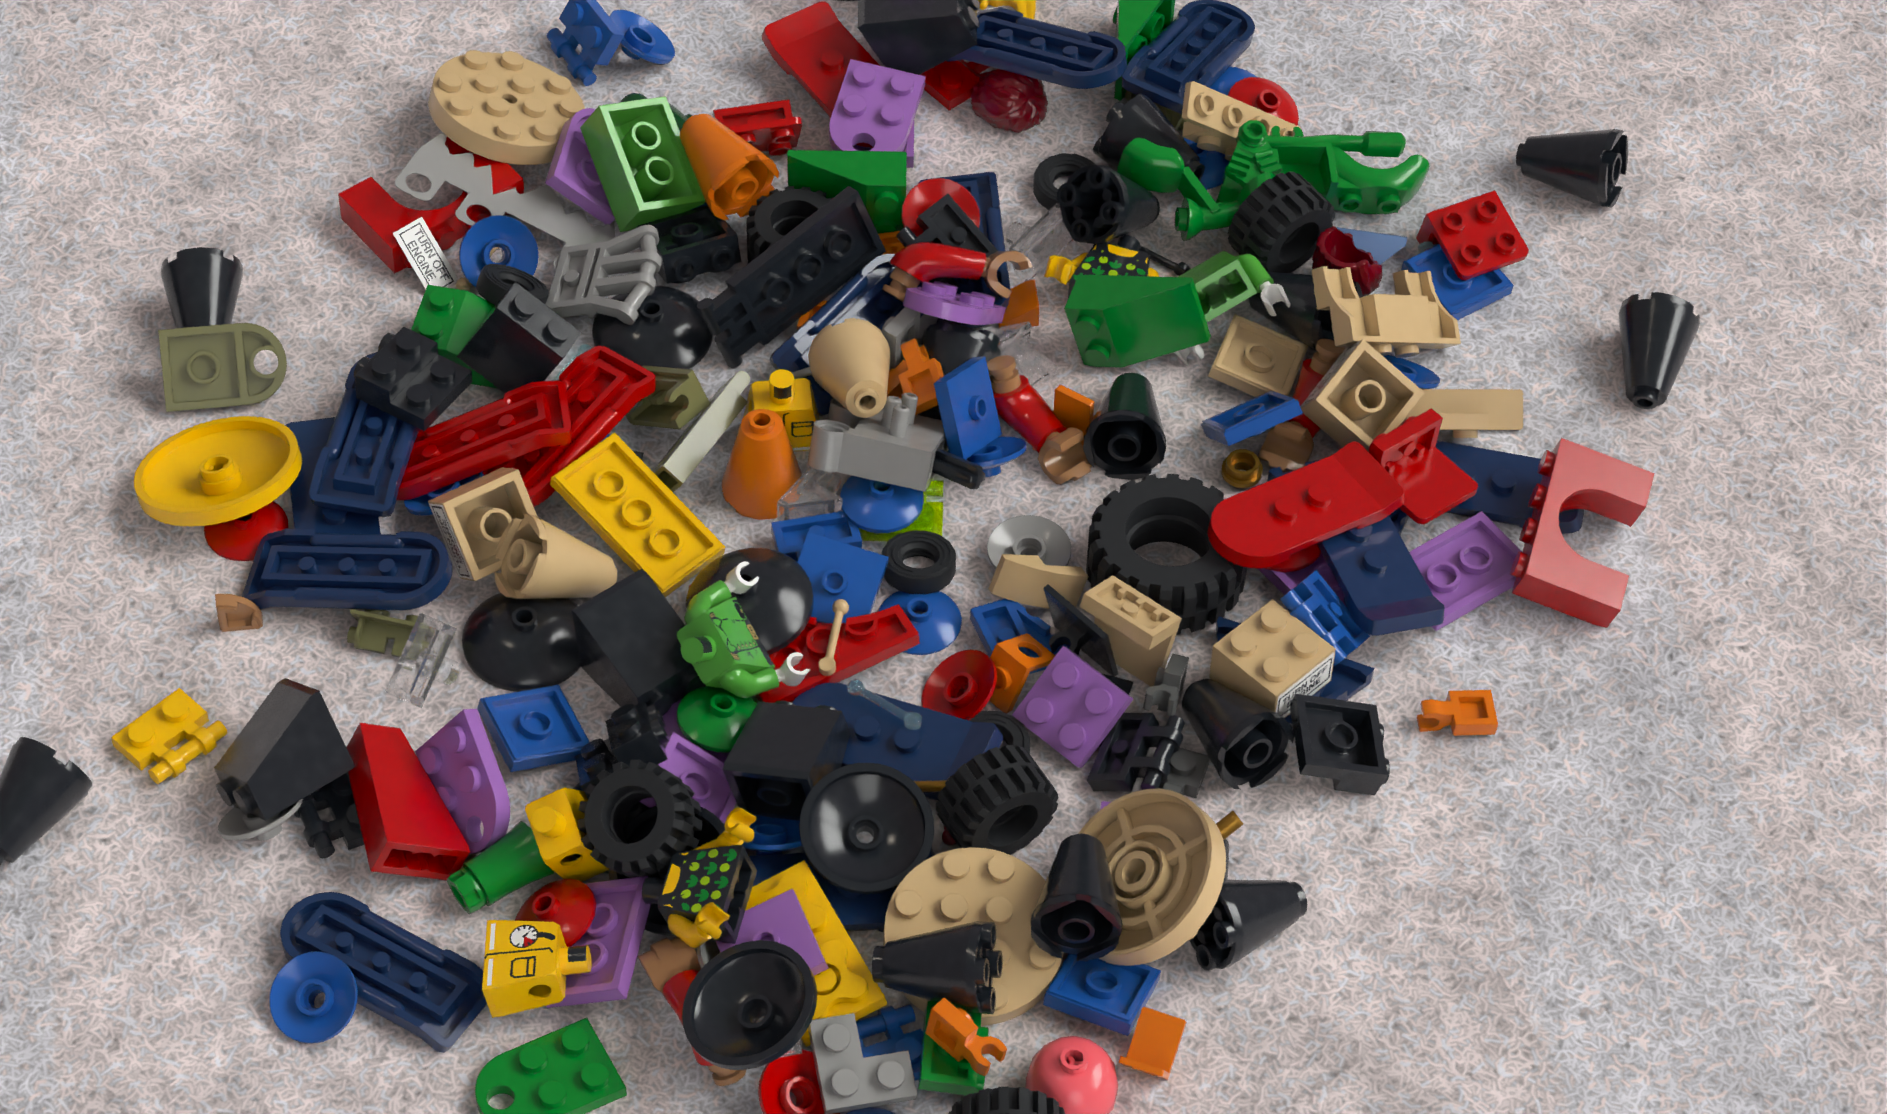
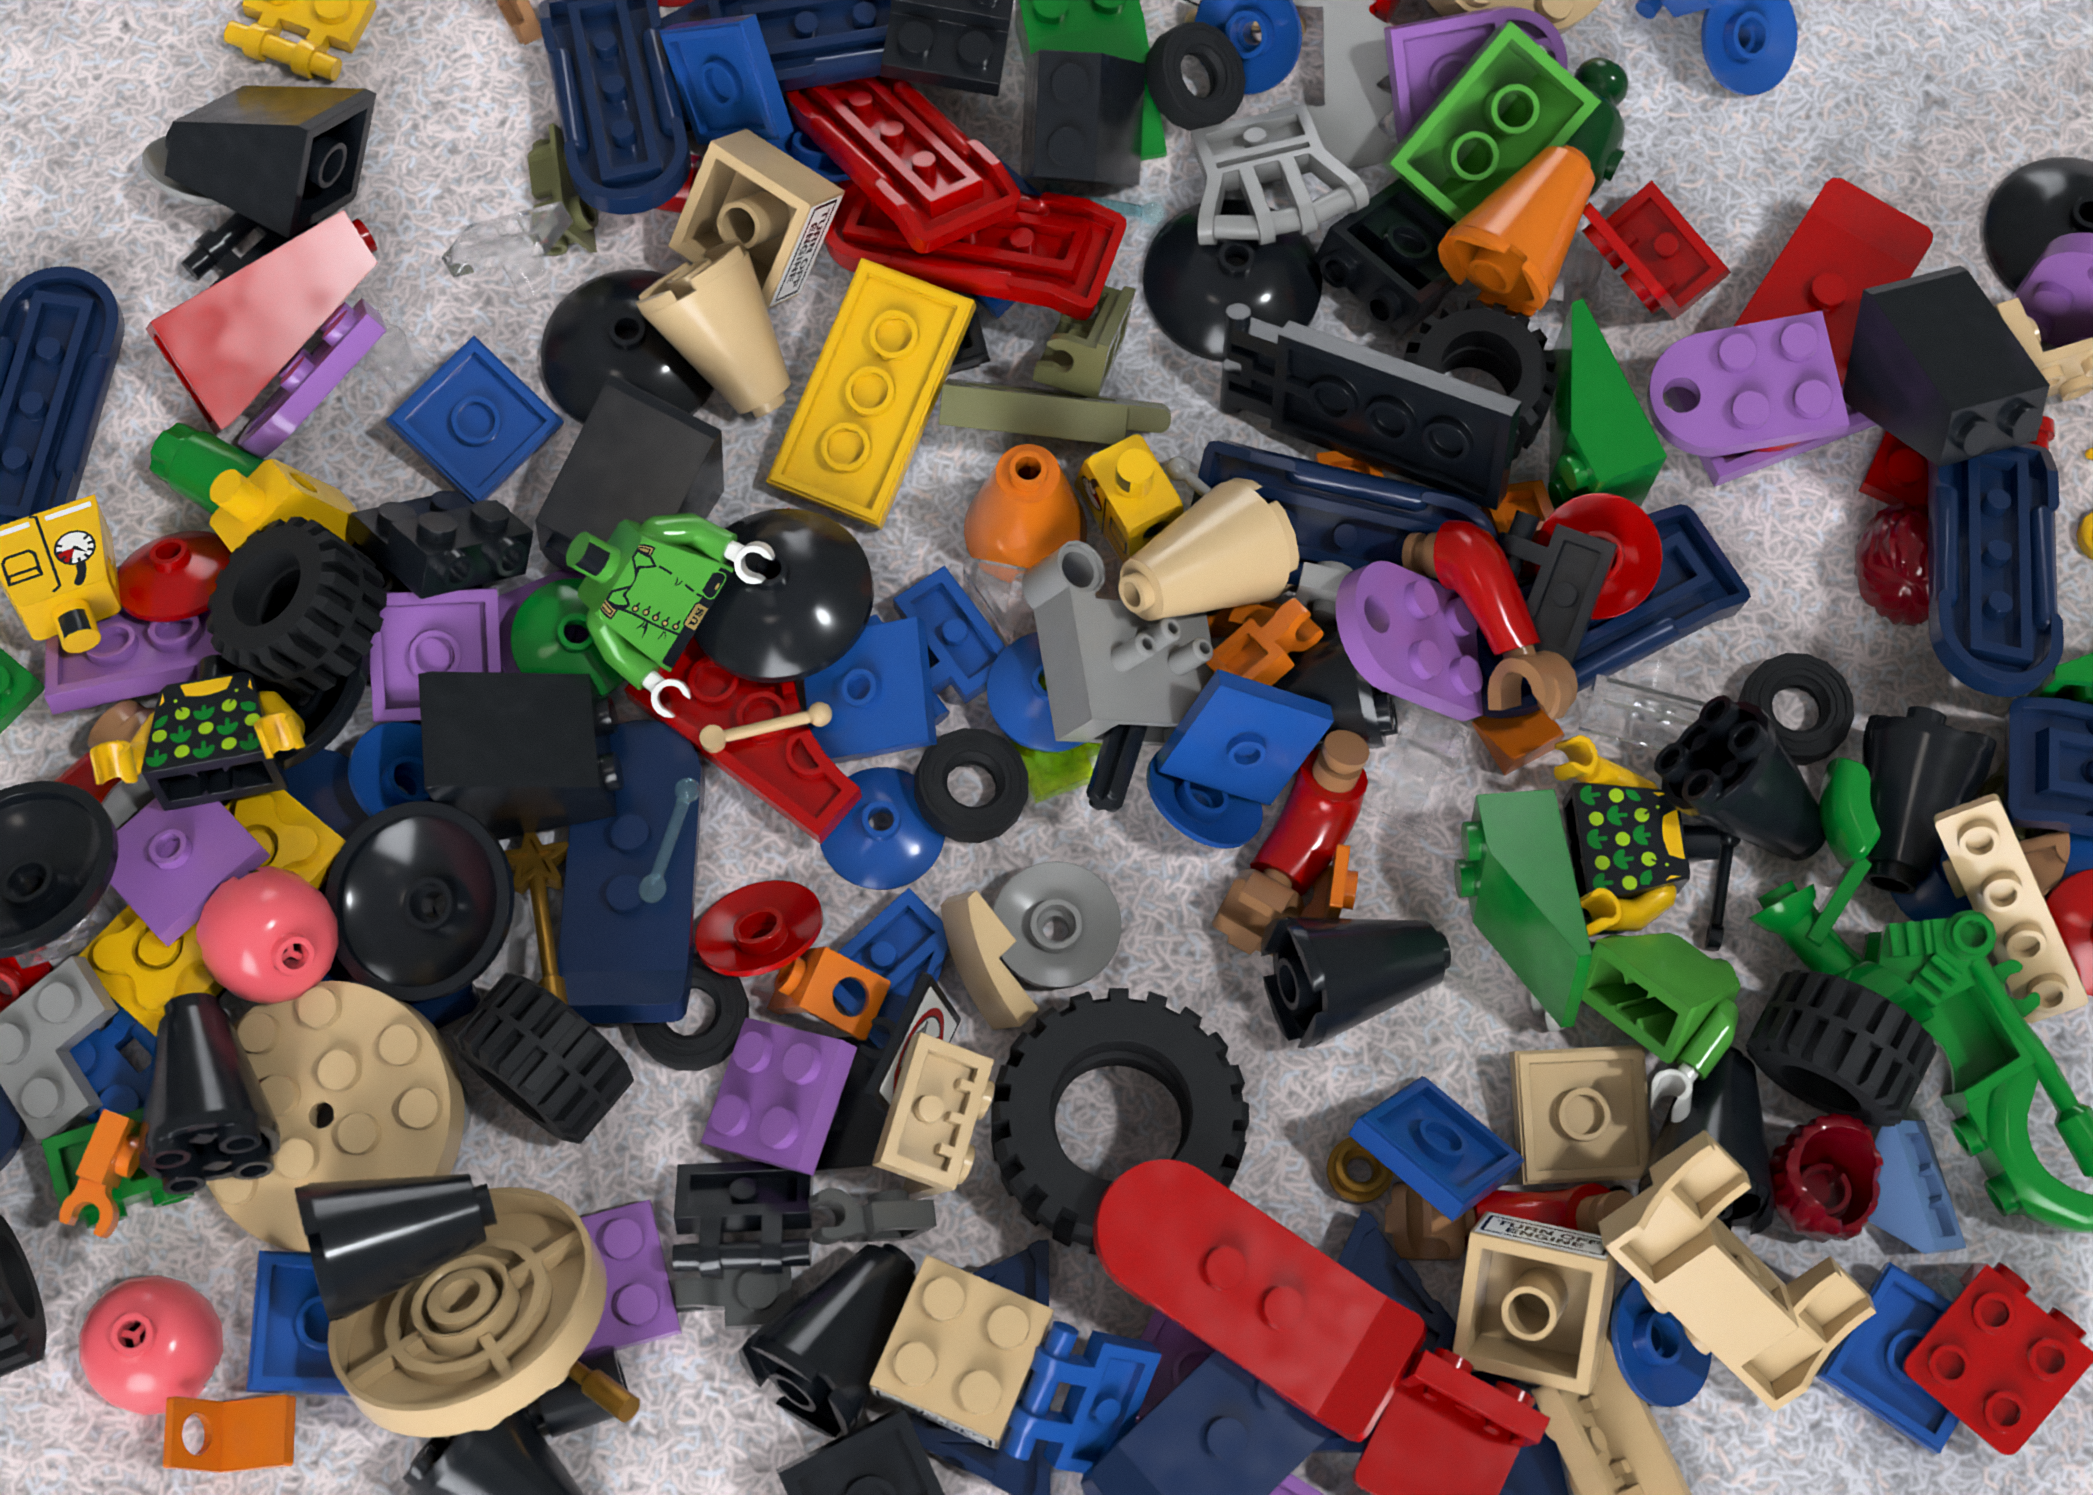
camera: 65 degrees right, 20 degrees up
none -> coral cylinder [196,866,339,1005]
none -> blue plate [659,14,794,145]

